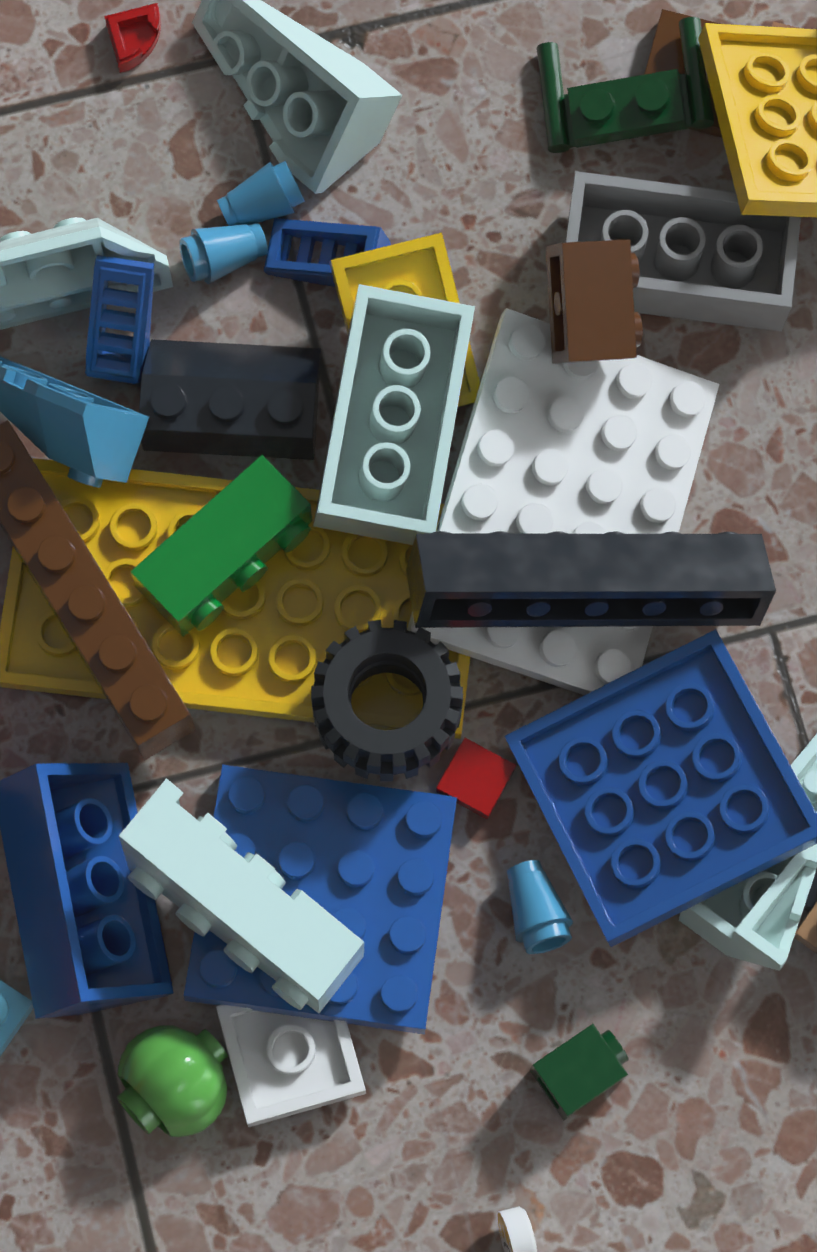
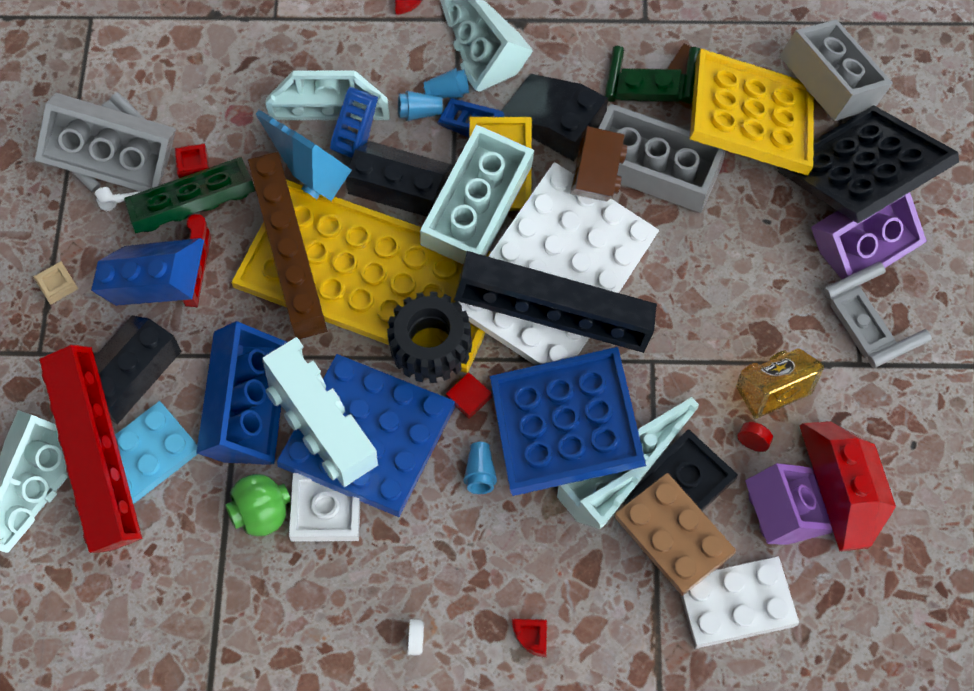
camera: 20 degrees right, 10 degrees down
green brick [130,455,312,637] -> none
dark green brick [530,1024,629,1121] -> none
none -> black slope [502,73,608,161]
none -> red tile [512,619,547,657]

